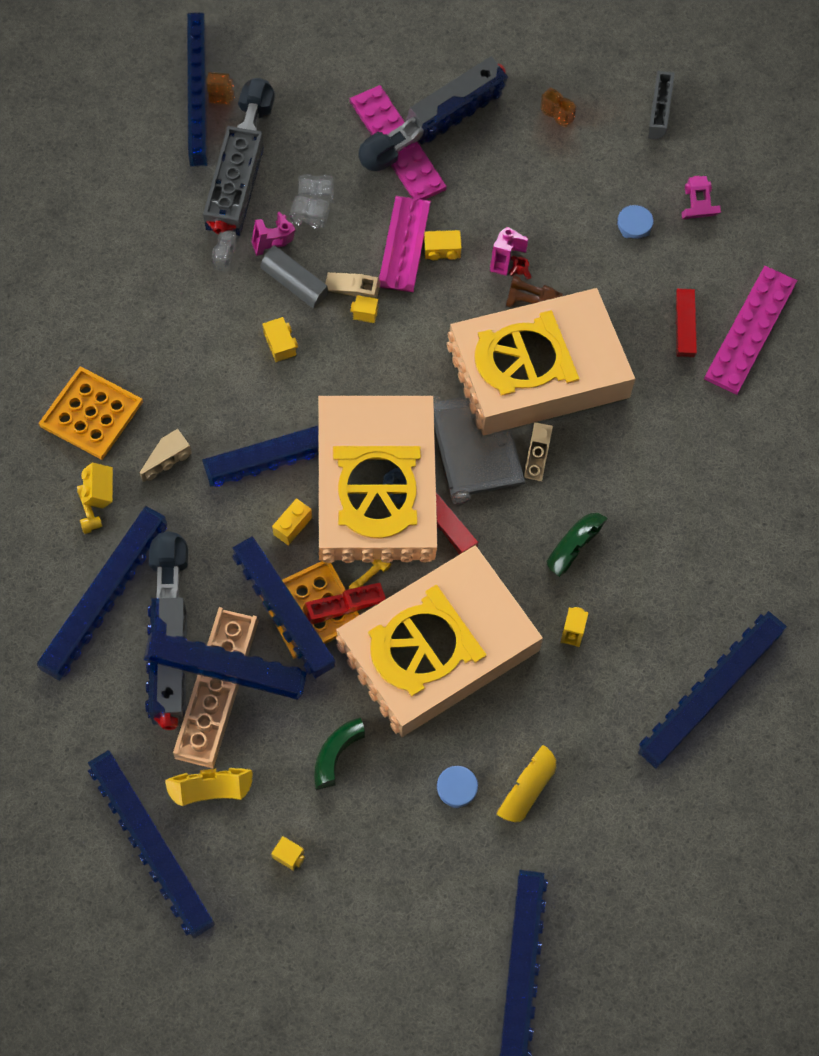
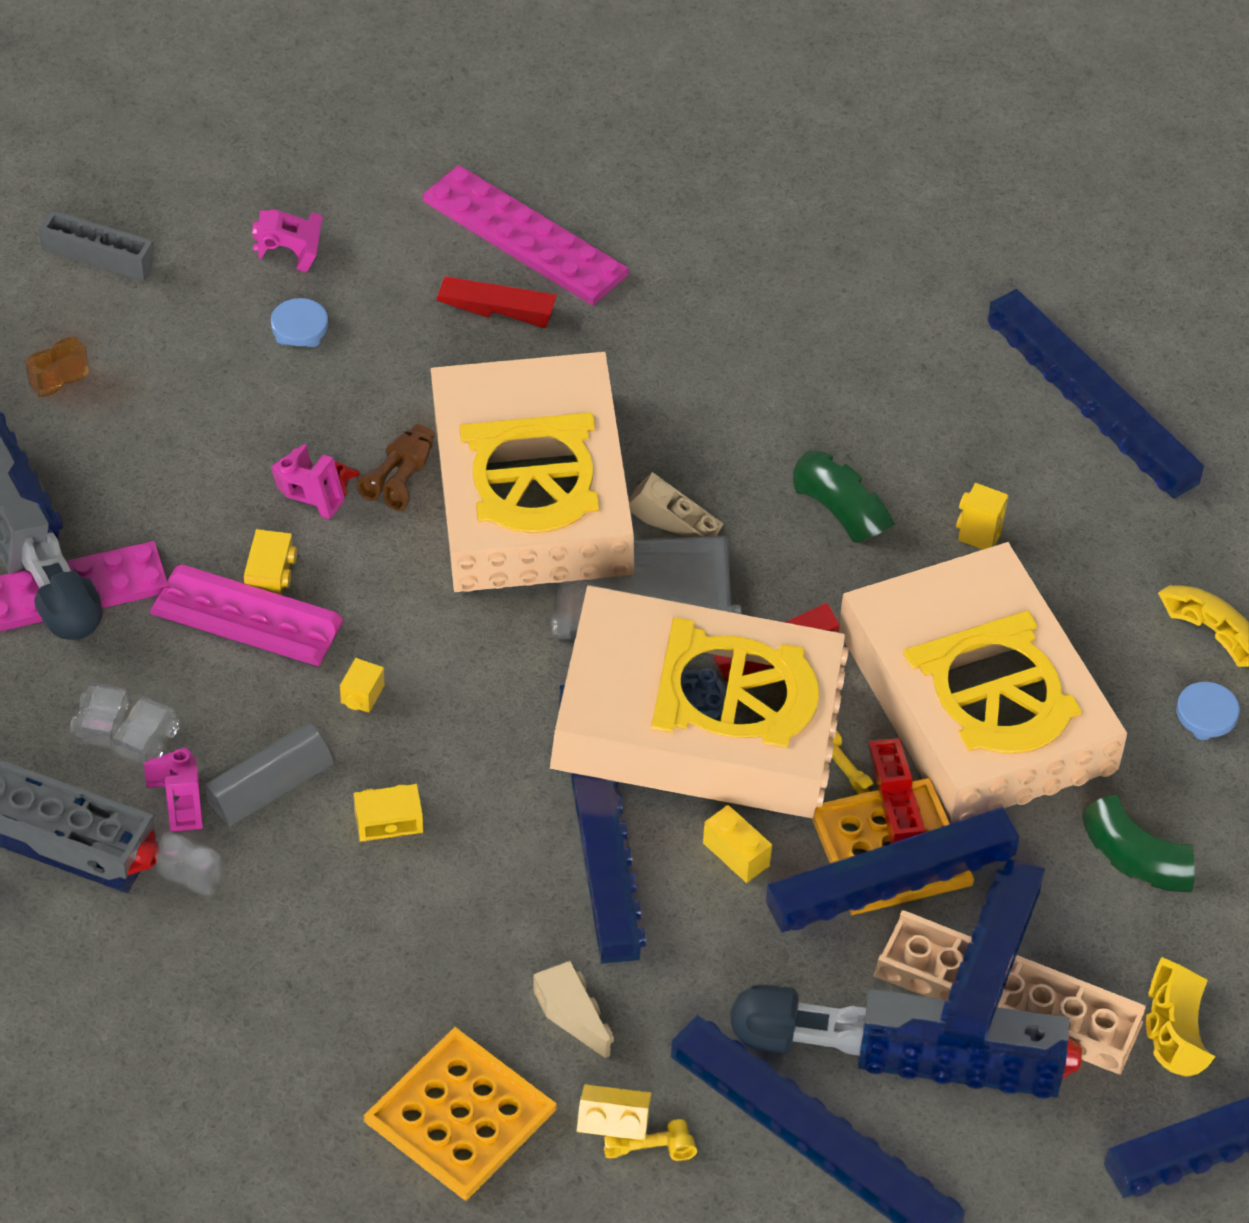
camera: 80 degrees left, 15 degrees down
tan slope [325,273,380,299] -> none

